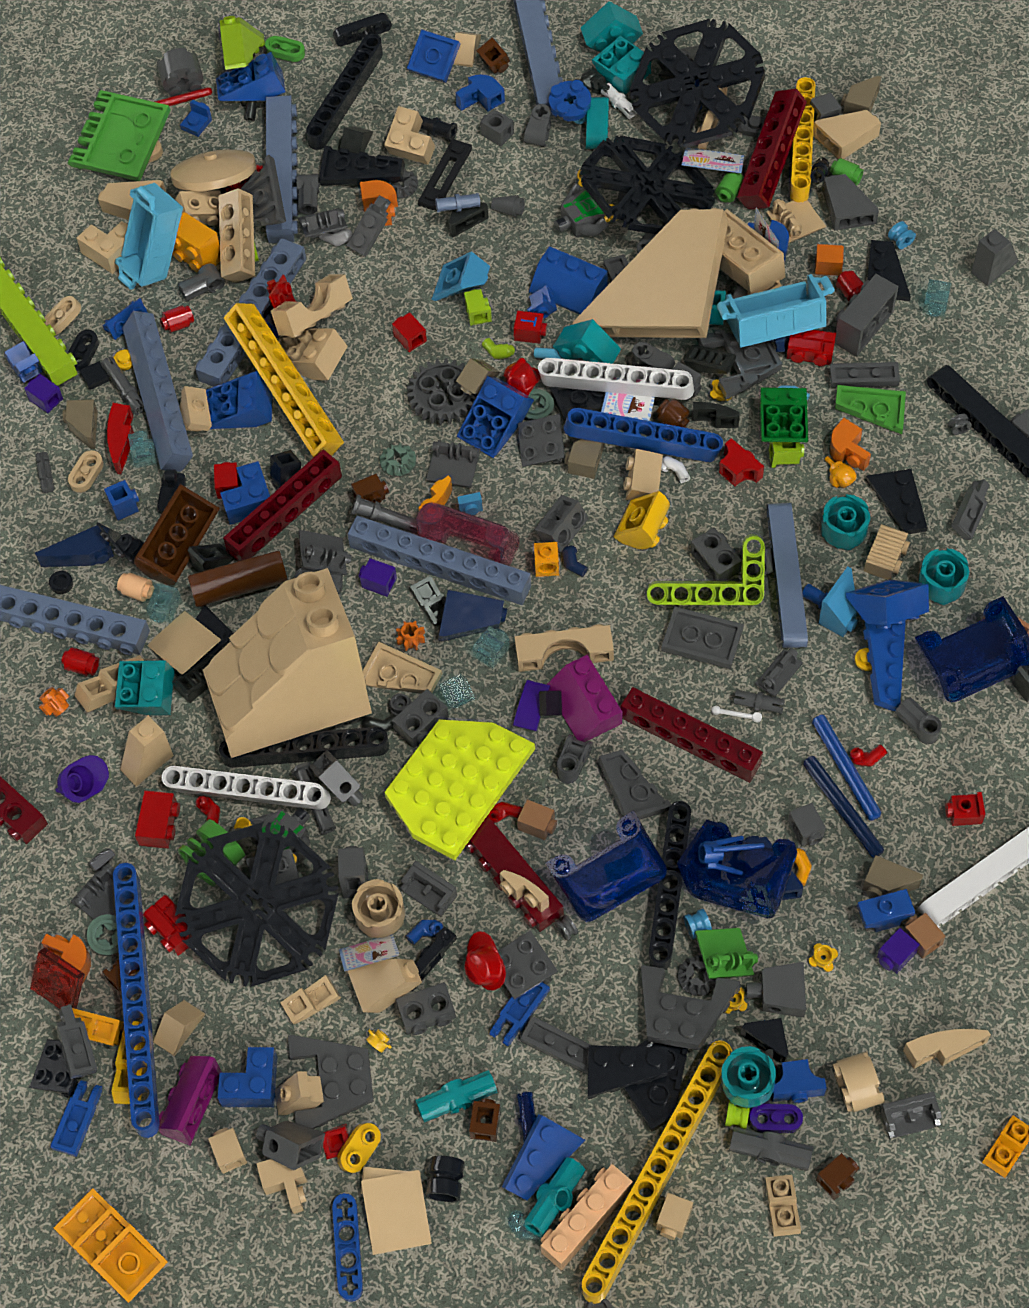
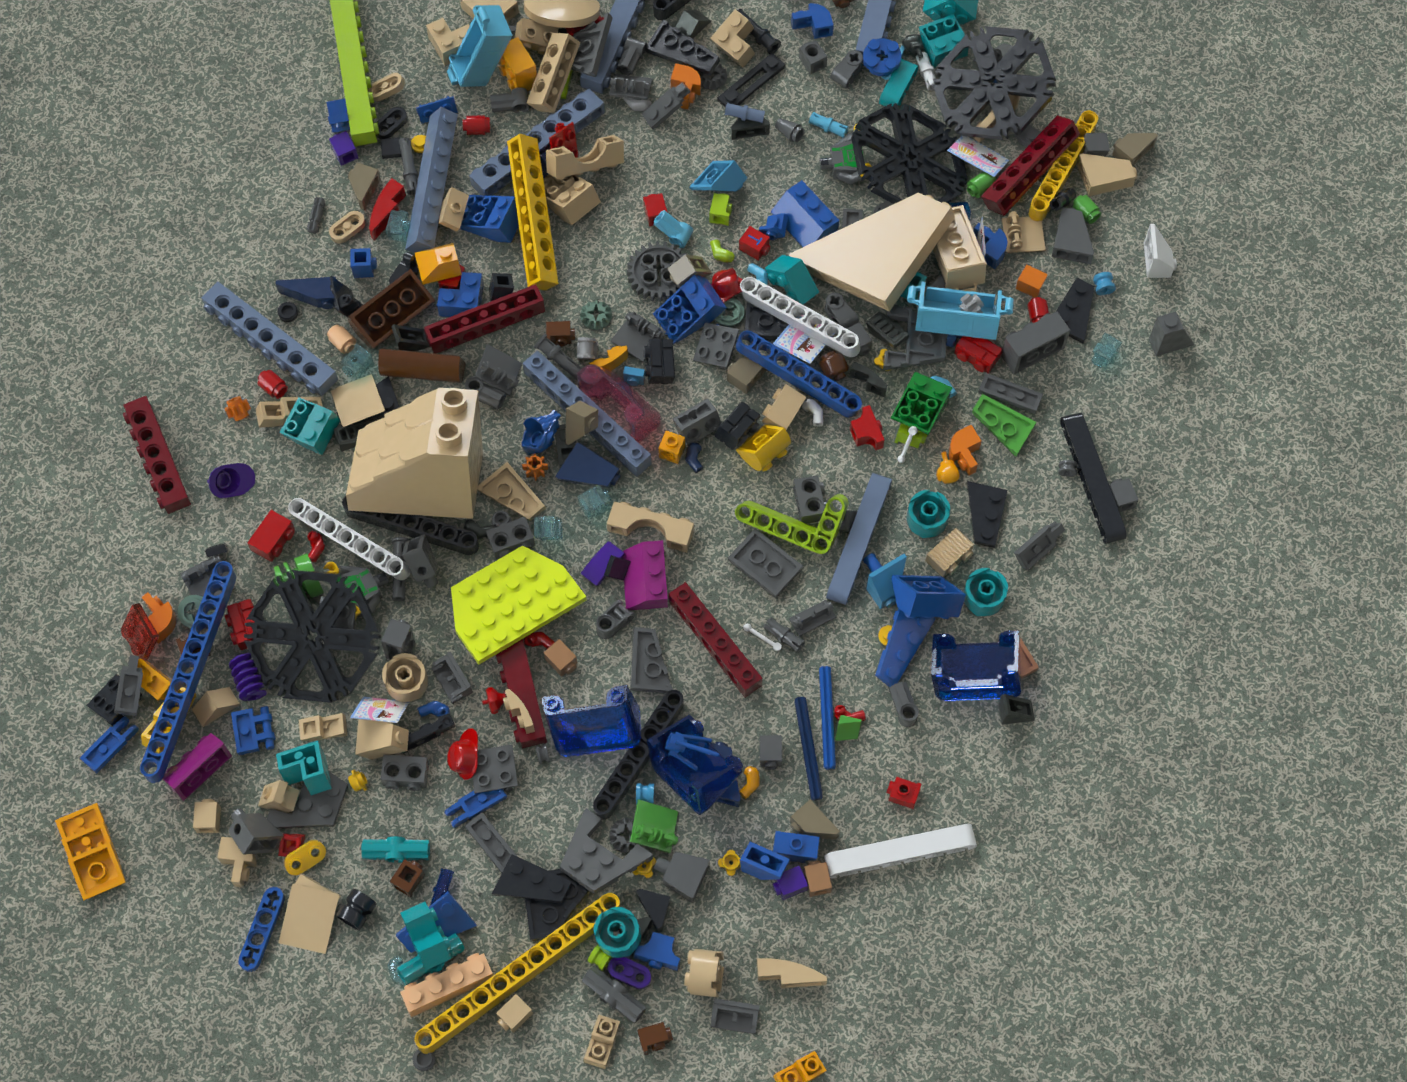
camera: 20 degrees right, 5 degrees up
tan slope [120,715,174,787] -> none
blue brick [218,1047,278,1107] -> none
dark purple brick [359,558,397,597] -> none
none -> dark purple piece [229,653,267,701]
none -> blue plate [231,706,276,755]
none -> teal brick [276,740,332,795]
none -> teal brick [400,901,451,970]
none -> light orange slope [415,243,462,285]
none -> red piece [482,687,505,714]
none -> blue hair [521,410,561,456]
none -> dark tan slope [566,401,598,445]
none -> light grey piece [577,337,599,360]
none -> black brick [643,339,675,384]
none -> medium azure piece [654,210,693,248]
none -> black brick [714,402,761,450]
none -> blue slope [740,842,790,880]
none -> medium azure pin [809,112,849,138]
none -> bright green slope [835,715,862,741]
none -> white hinge [897,426,917,463]
none -> light grey gear [959,293,984,313]
none -> white slope [1144,224,1177,278]

